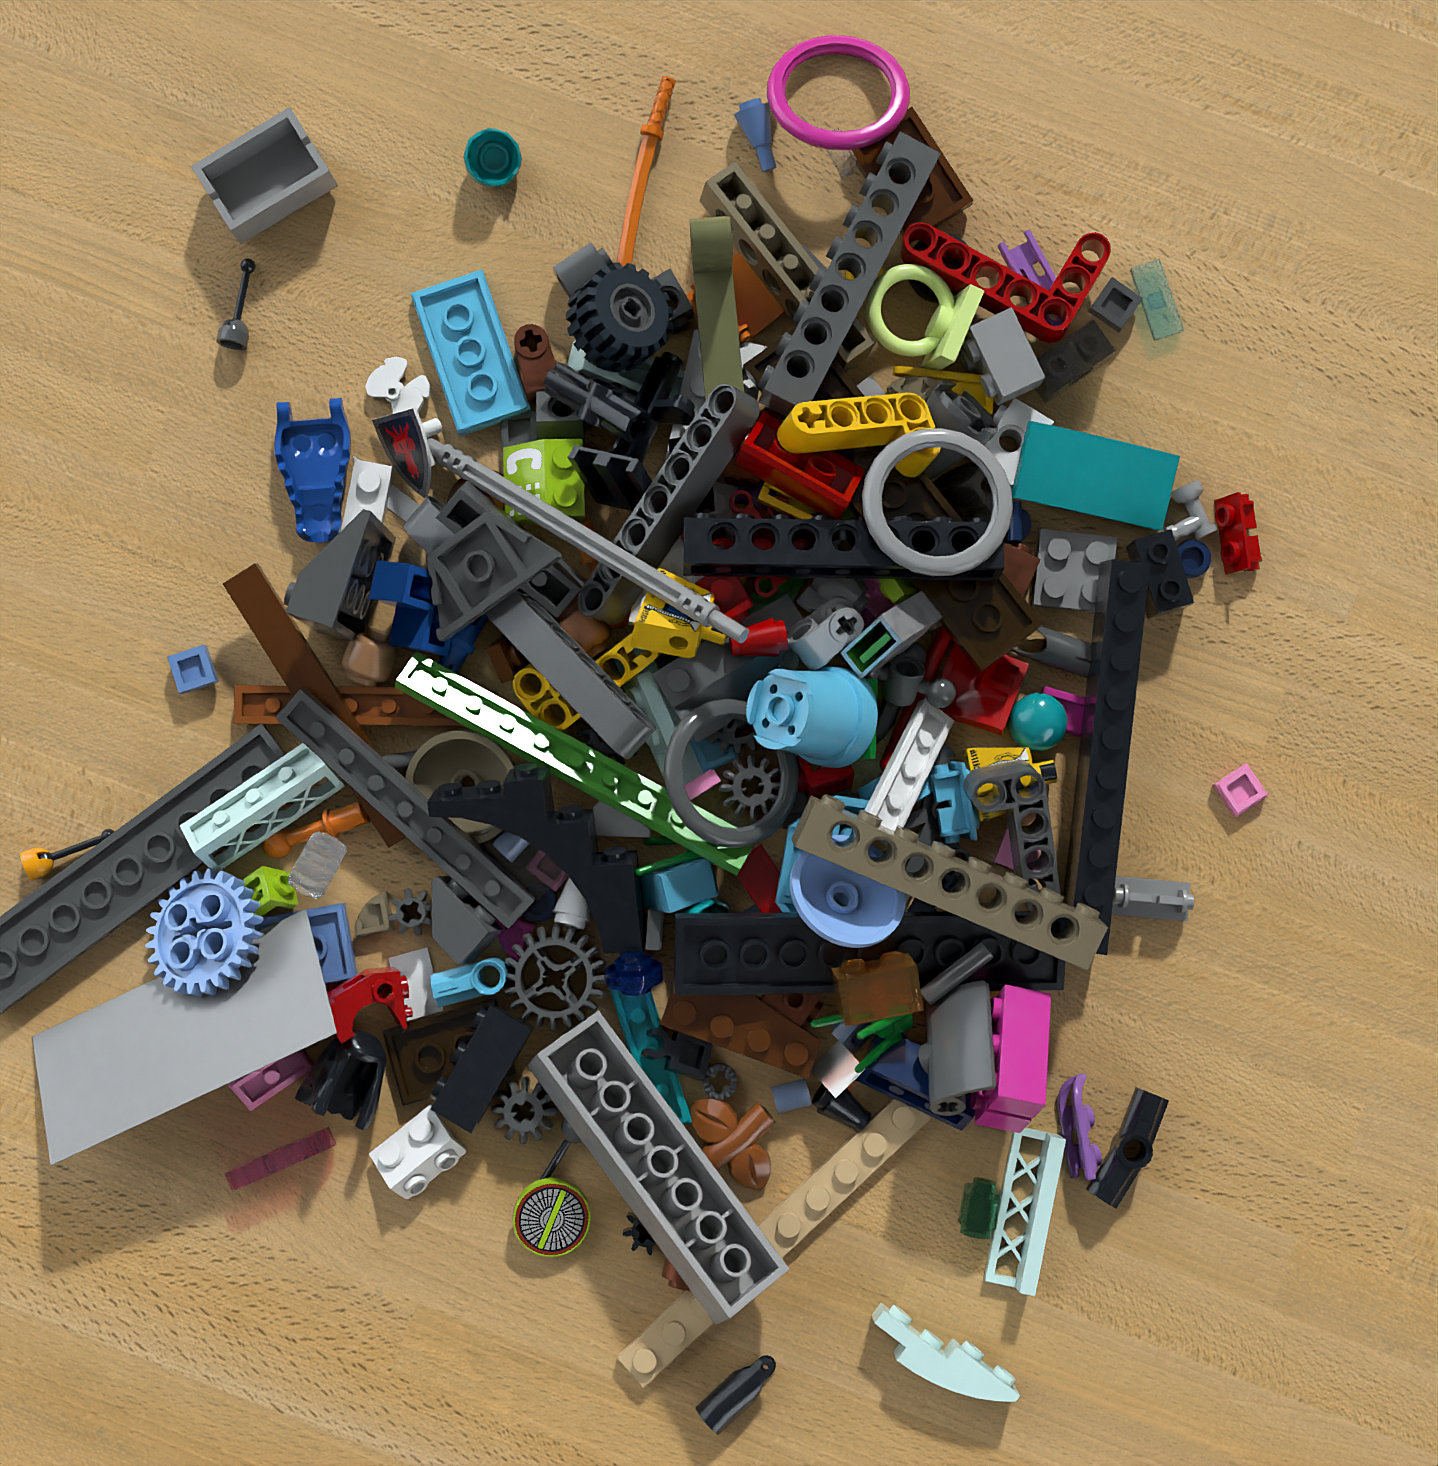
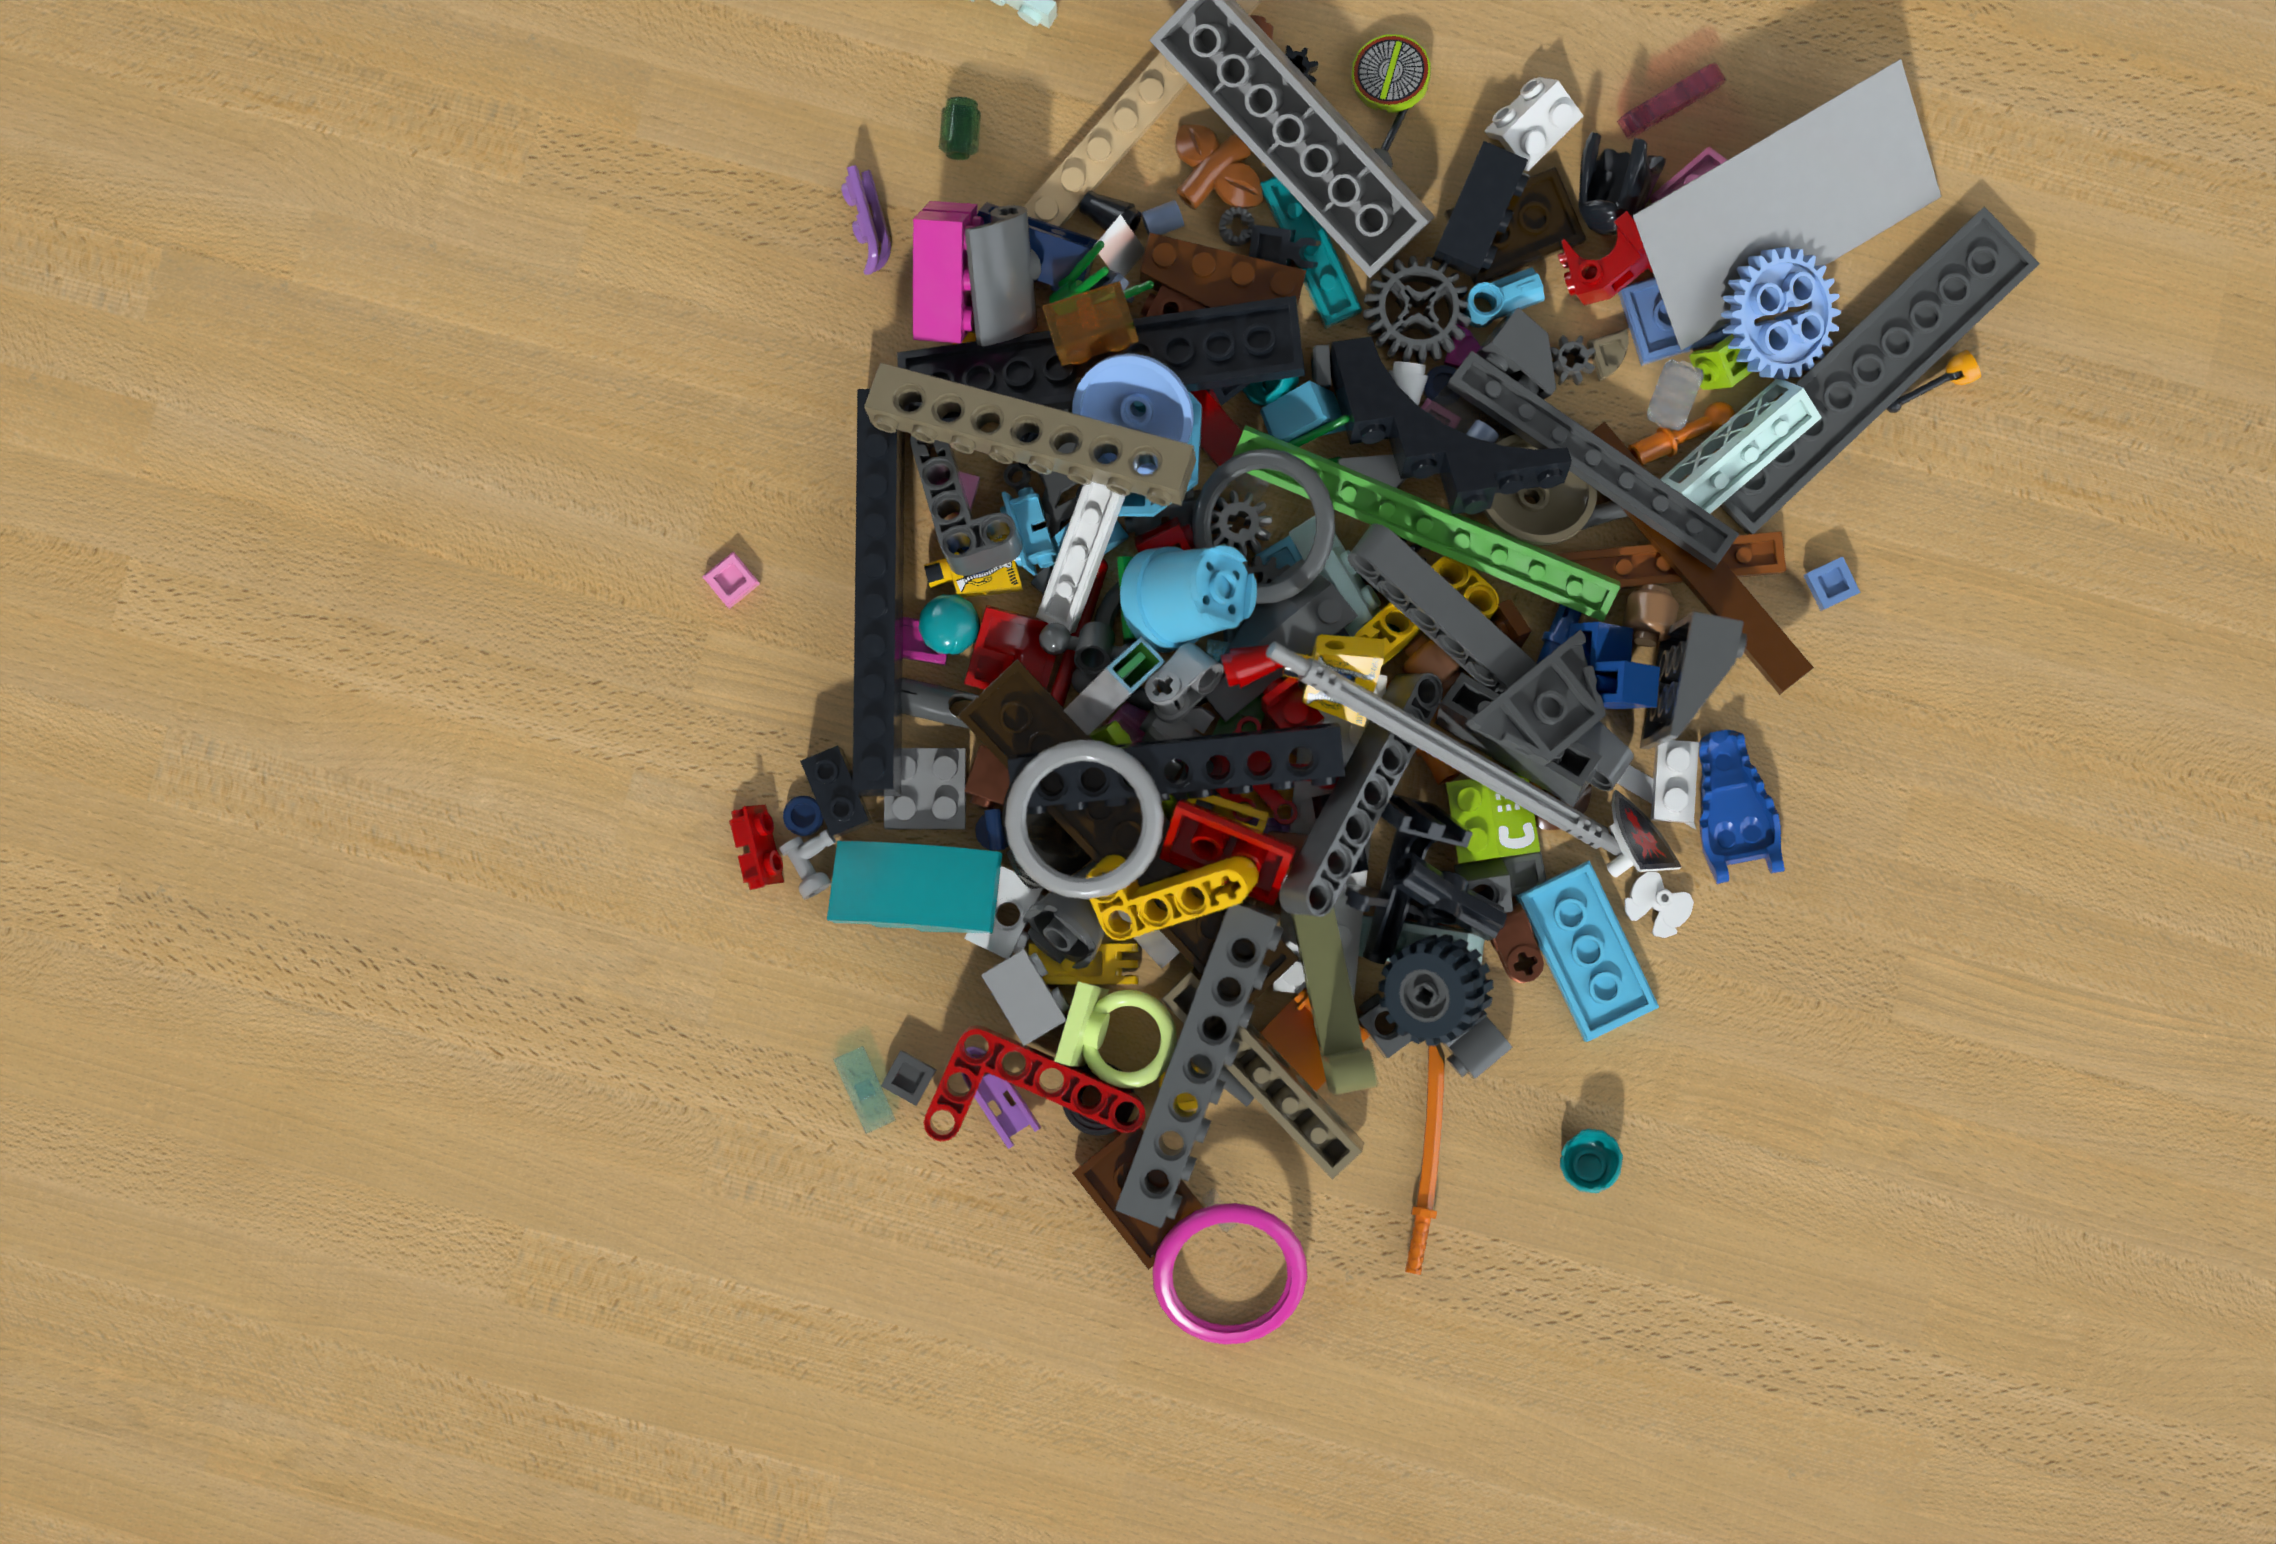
camera: 170 degrees right, 0 degrees up
light grey piece [191,107,338,244] -> none
hinge [216,258,256,350] -> none
white sticker [388,948,444,1021] -> none
dark grey gear [491,1076,559,1144] -> none
clear blue plate [605,952,663,996] -> none
bright pink tile [685,769,721,801] -> none
medium blue cone [734,98,777,172] -> none
dark tan tile [887,376,939,402] -> none
dark grey piece [919,942,994,1005] -> none
light aqua fence [984,1128,1066,1296] -> none
clear smoke brick [1035,319,1116,404] -> none
black piece [1086,1087,1169,1209] -> none
light grey hinge [1112,876,1194,921] -> none

